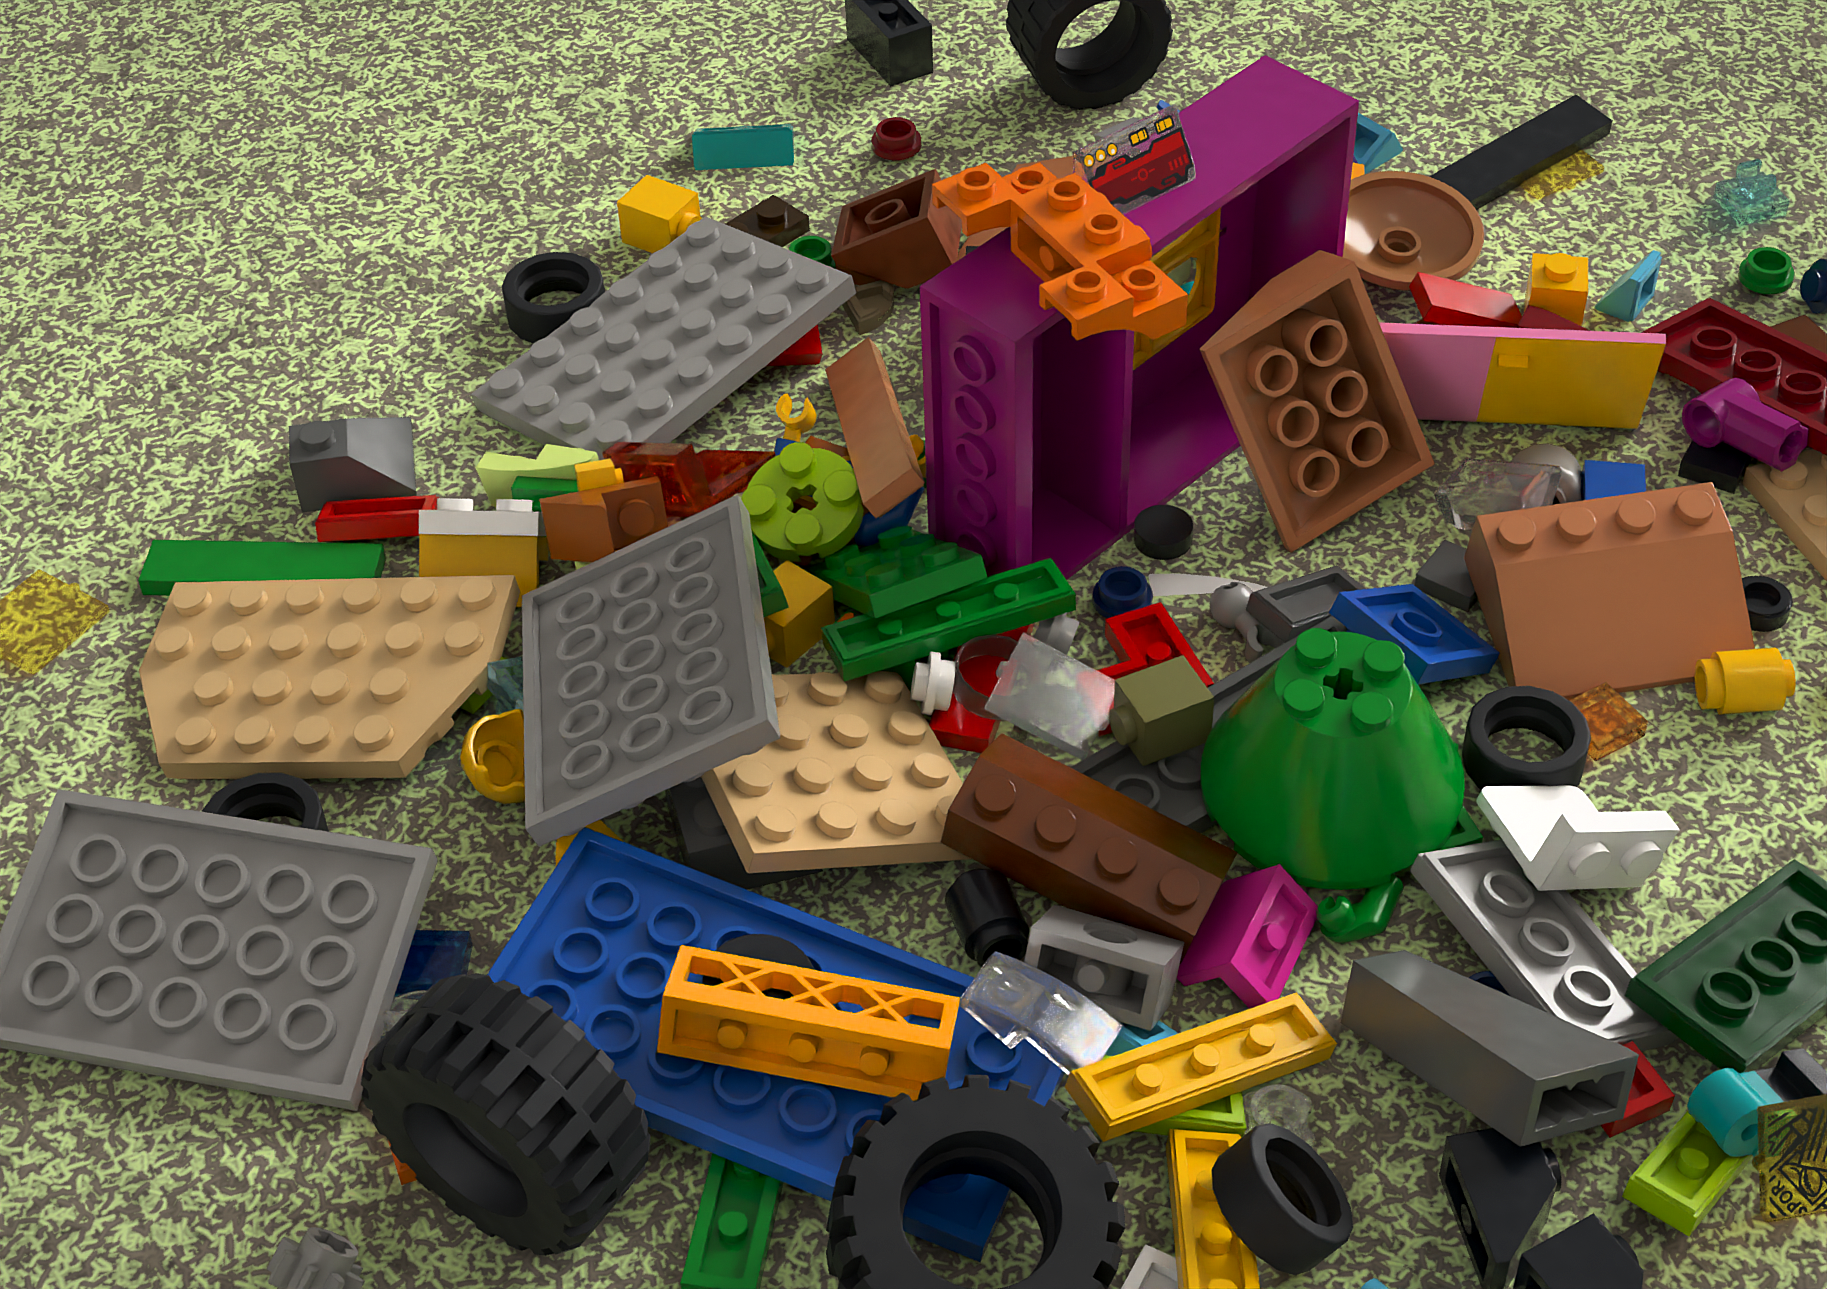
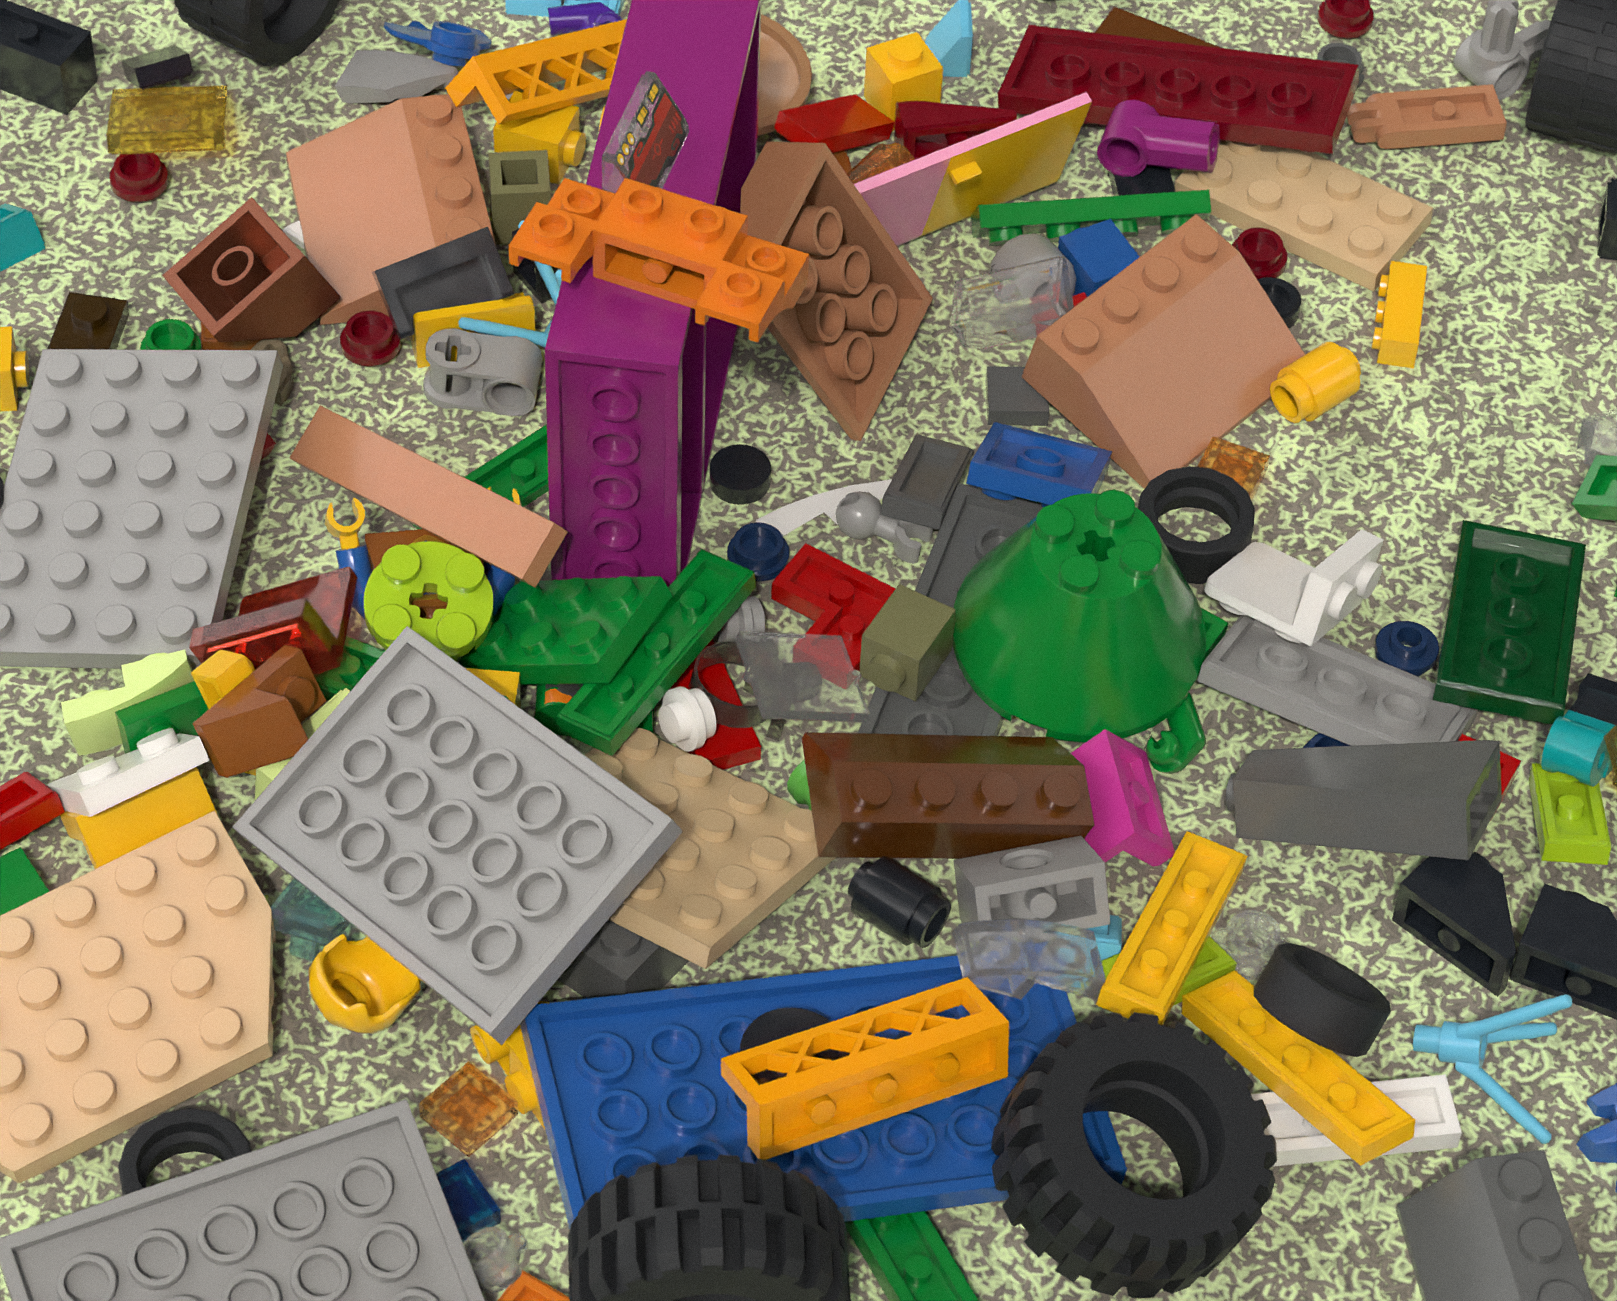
camera: 40 degrees left, 5 degrees up
none -> clear yellow tile [106,85,229,154]
none -> black tile [121,45,194,89]
none -> clear orange tile [419,1061,518,1157]
none -> green plate [971,190,1212,246]
none -> dark red plate [1232,227,1288,279]
none -> dark blue plate [1375,621,1439,677]

